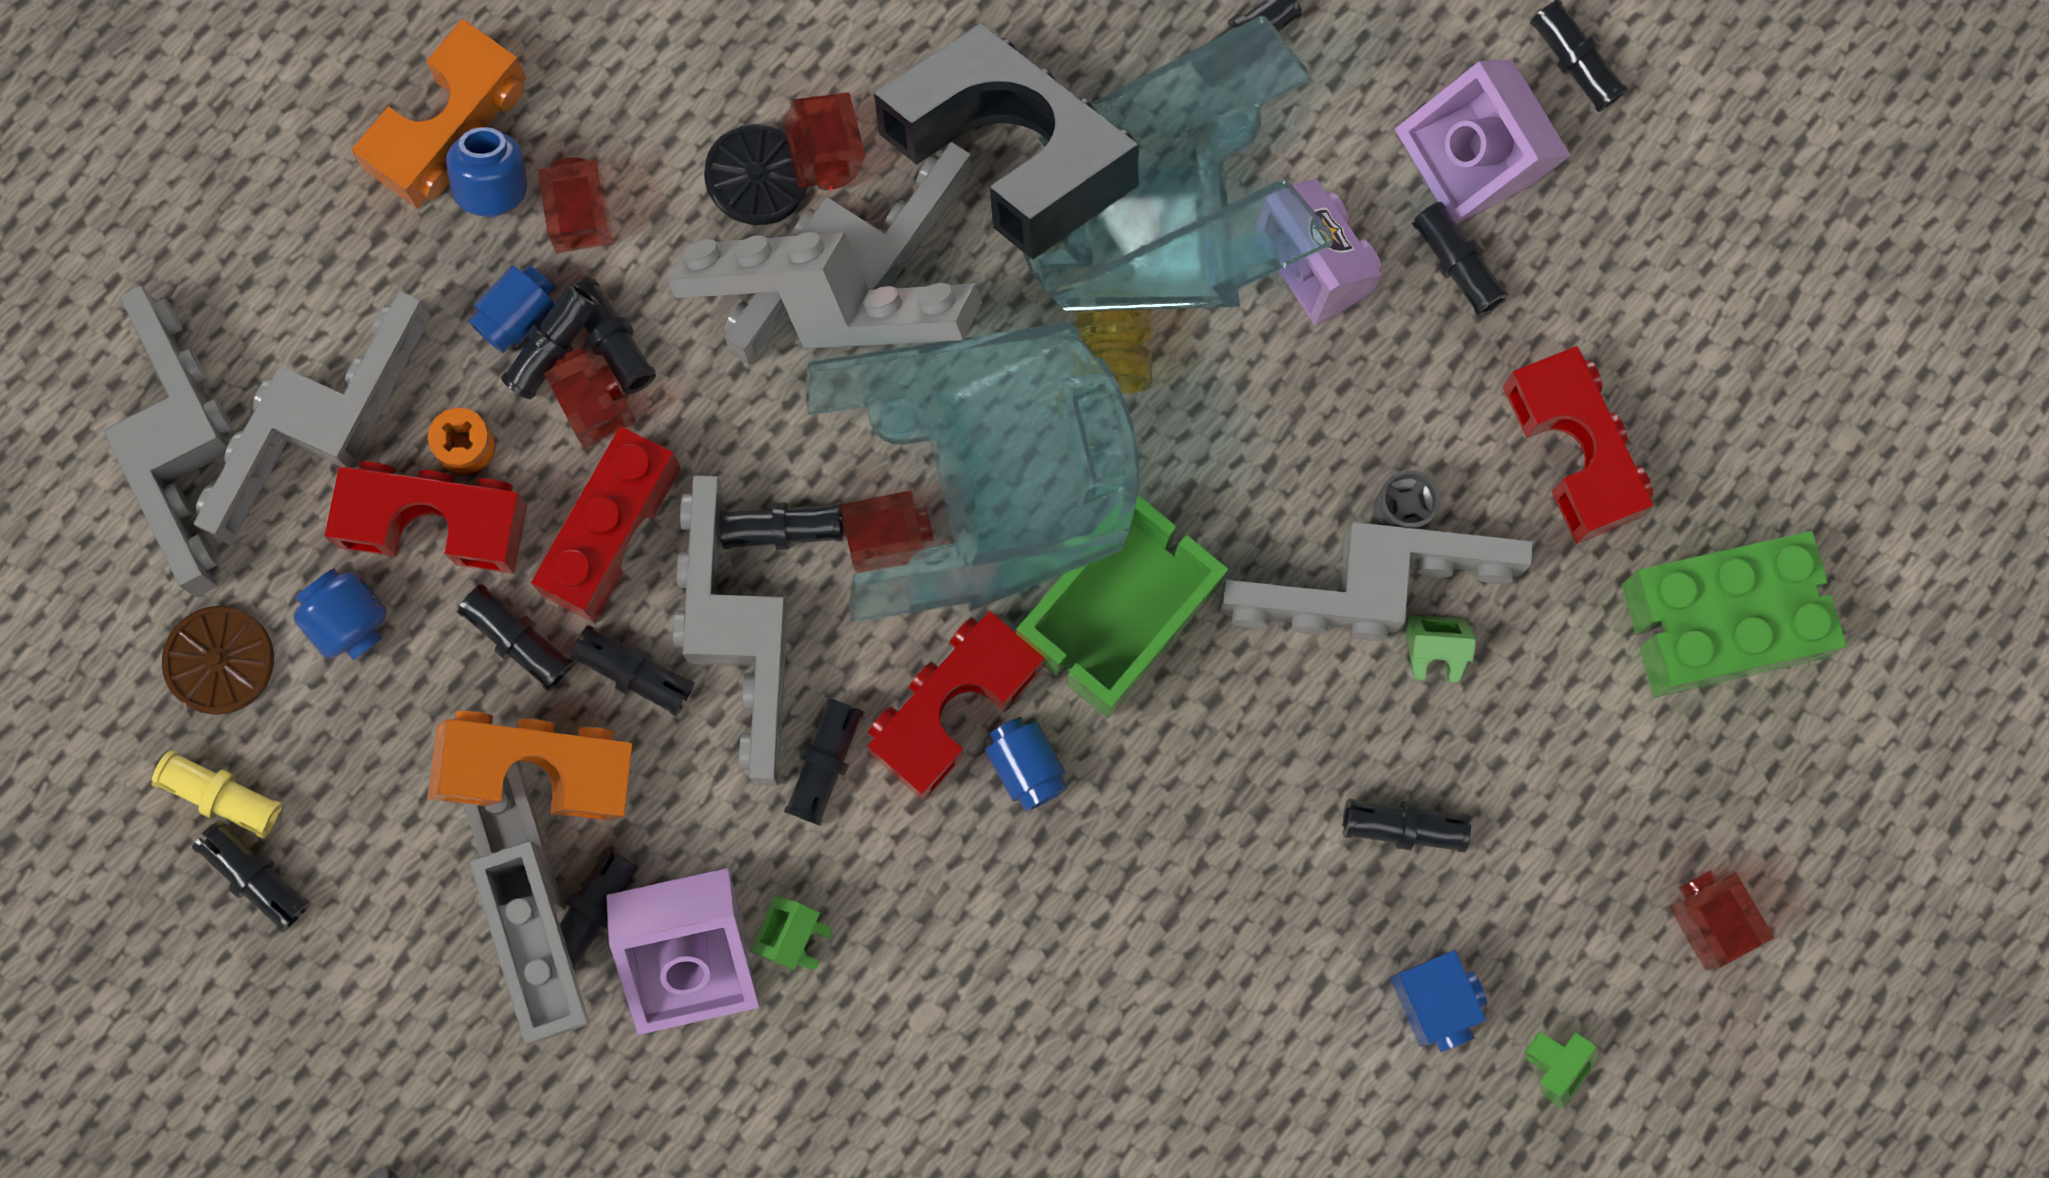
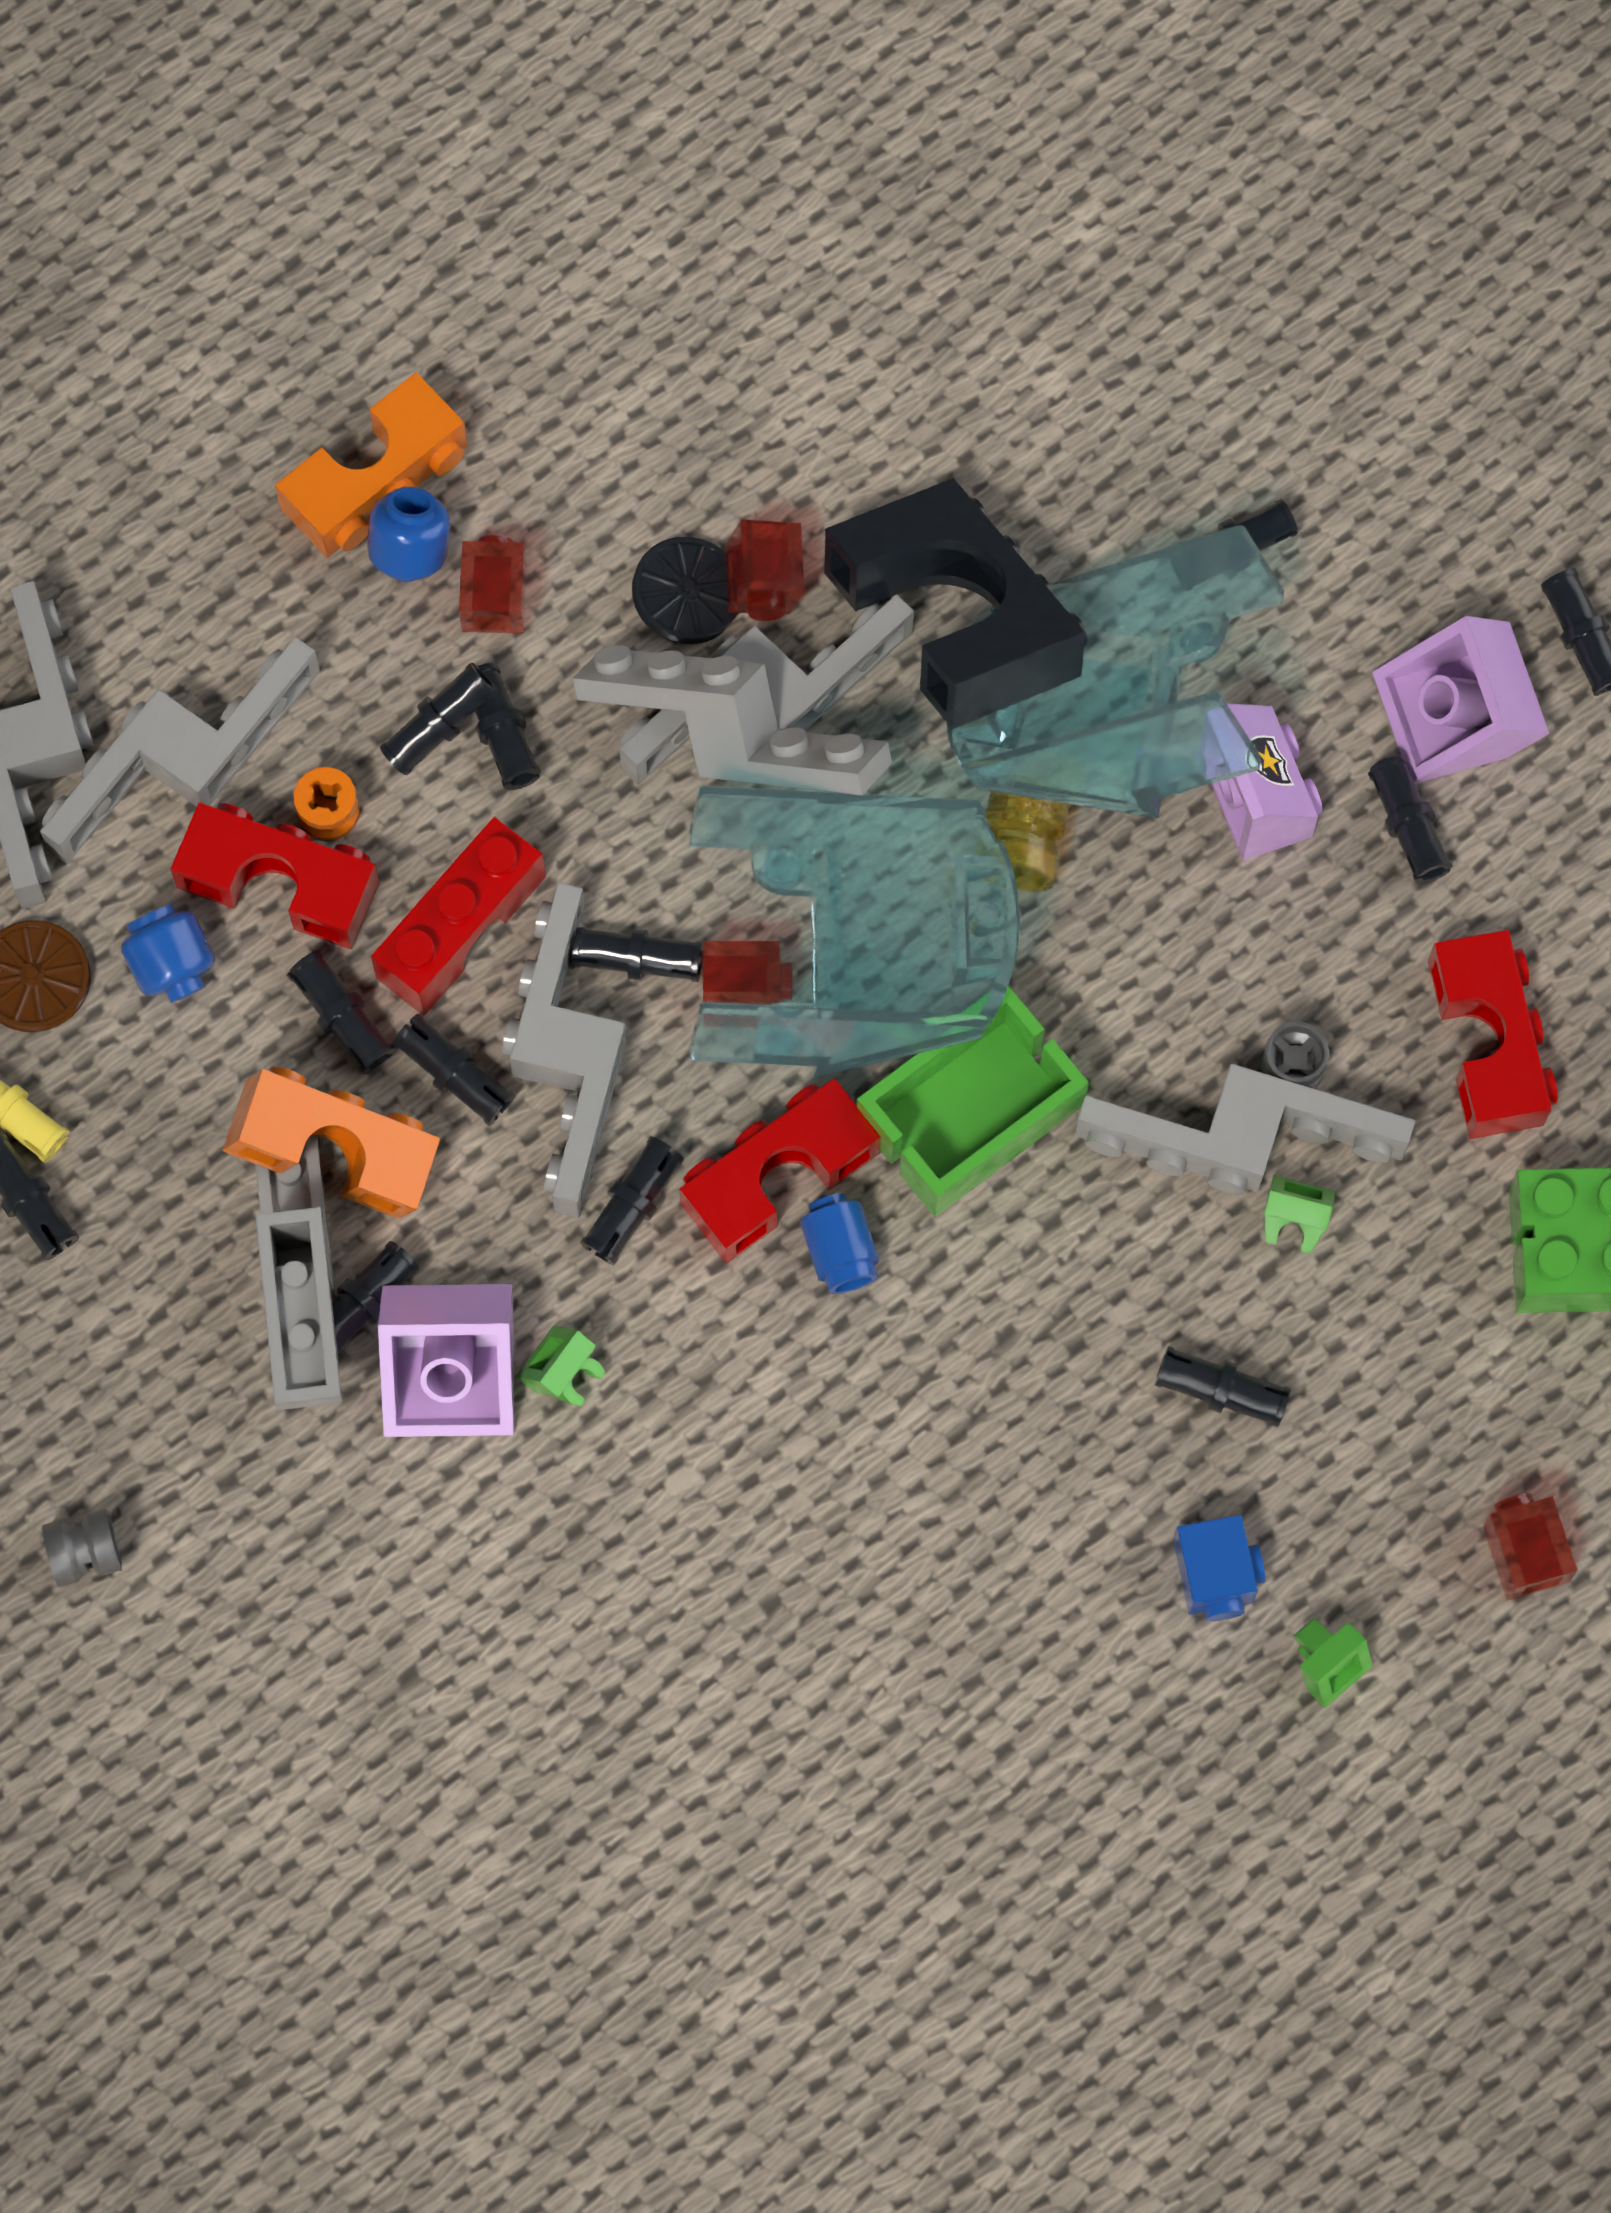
camera: 15 degrees right, 5 degrees down
blue brick [468,265,555,353] -> none
clear red brick [544,349,637,449] -> none

